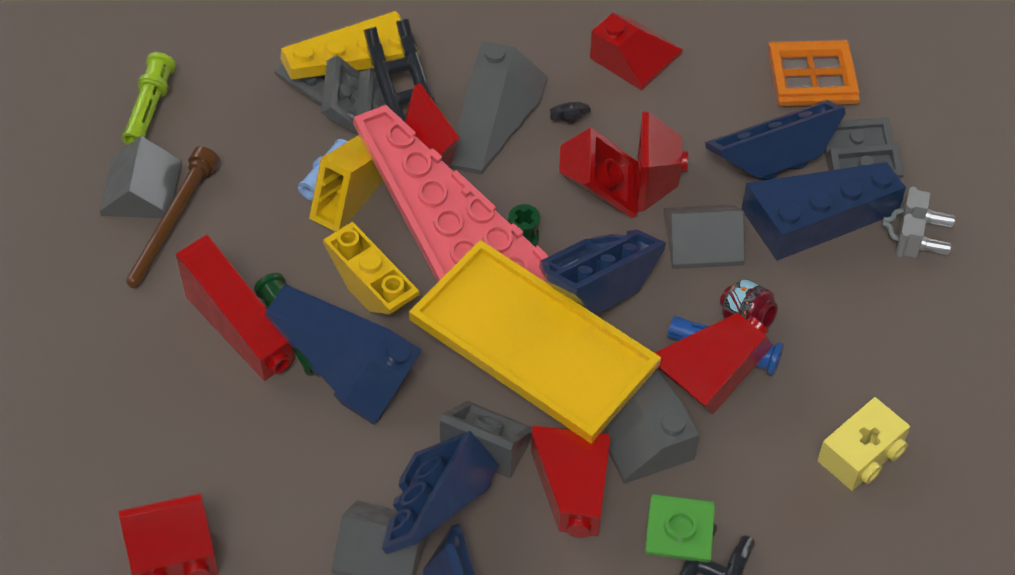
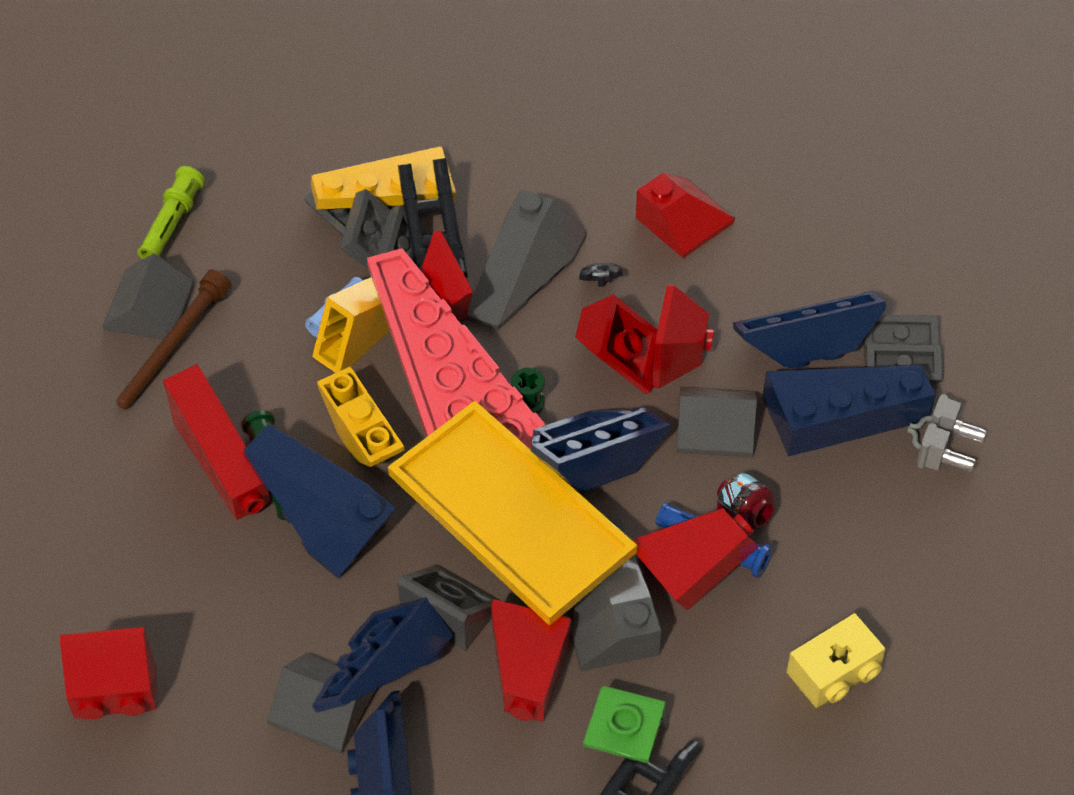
camera: 10 degrees right, 0 degrees up
orange piece [768,40,860,106] -> none

